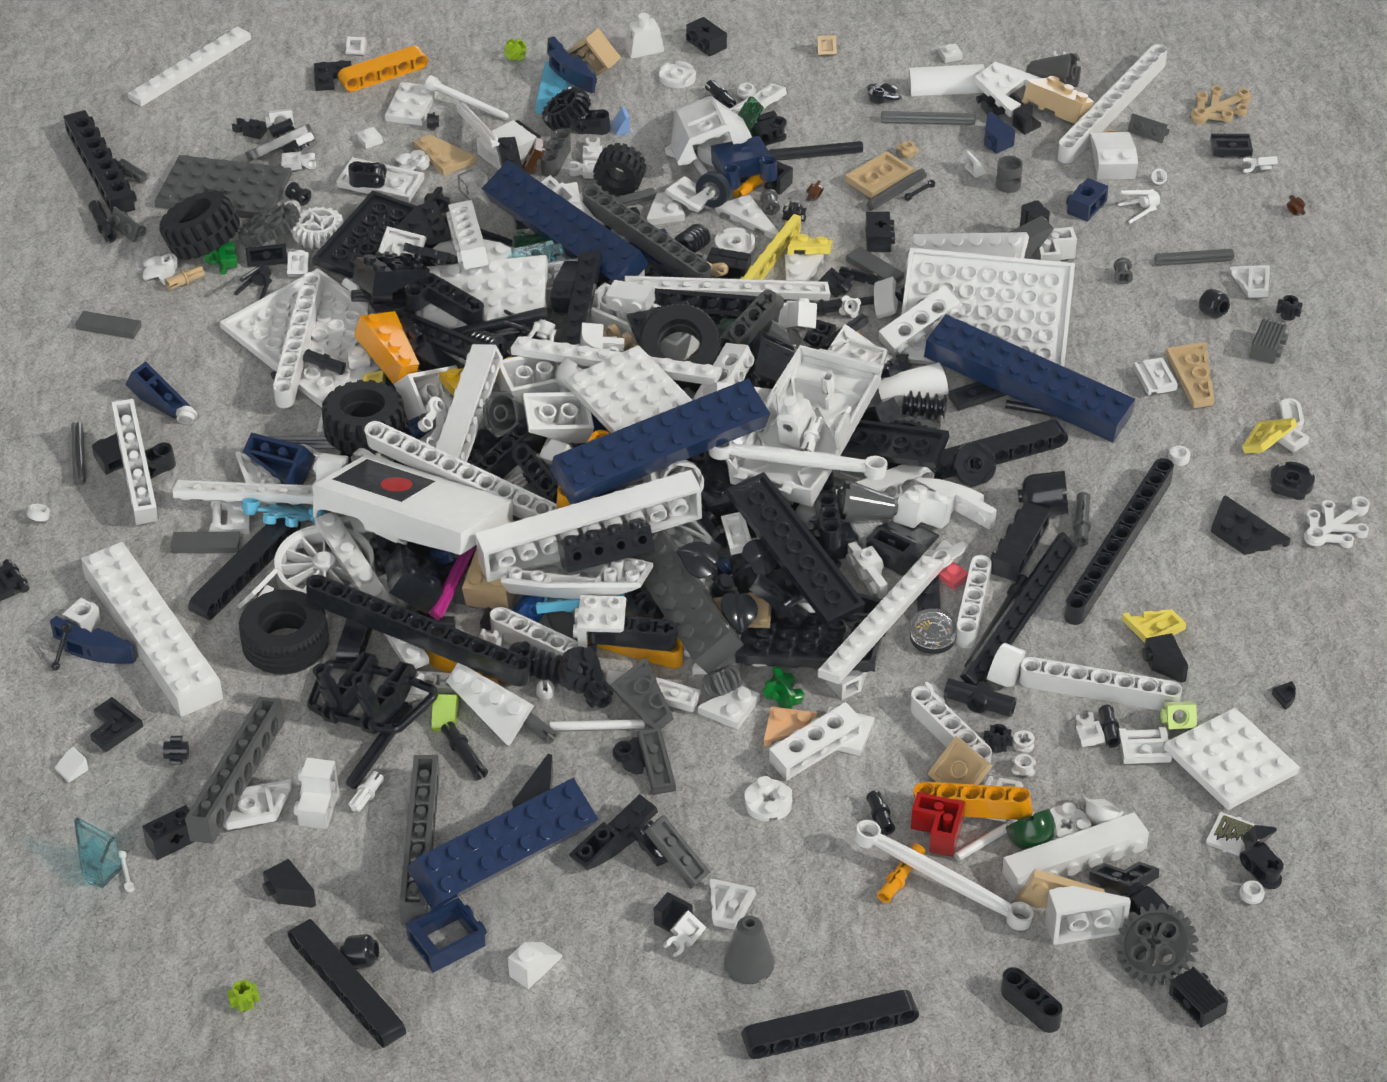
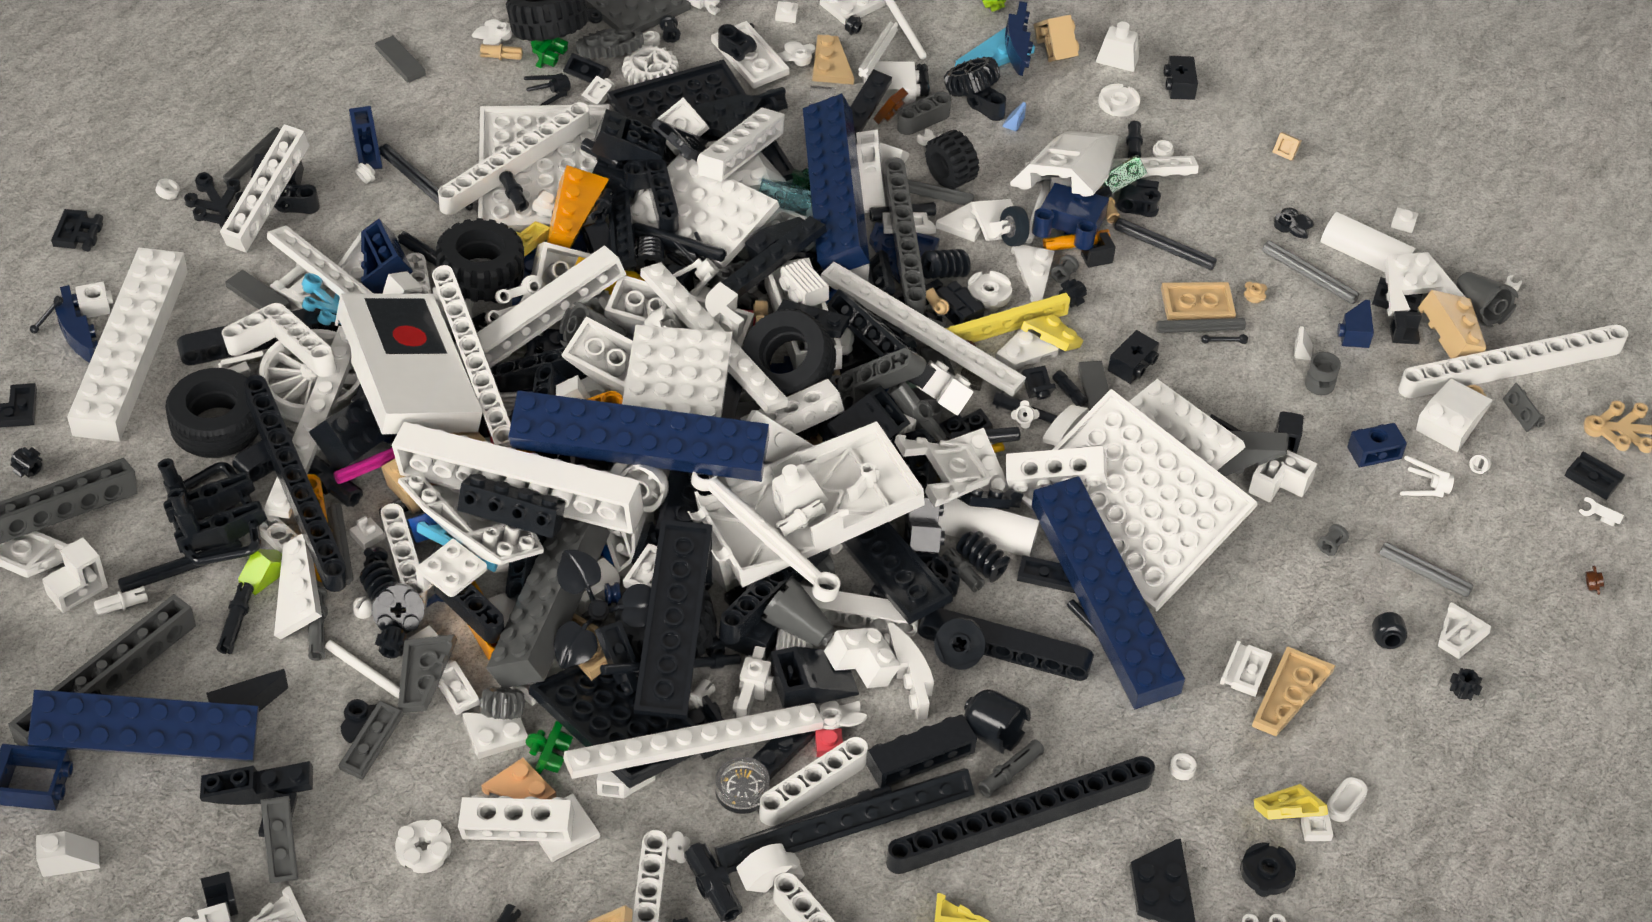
camera: 35 degrees right, 5 degrees up
white plate [583,138,602,164] -> none
reddish brown plate [806,180,824,200] -> none
dark grey brick [1250,318,1289,363] -> none
none -> black plant [184,172,243,229]
none -> white beam [222,303,337,377]
none -> black axle [379,144,439,205]

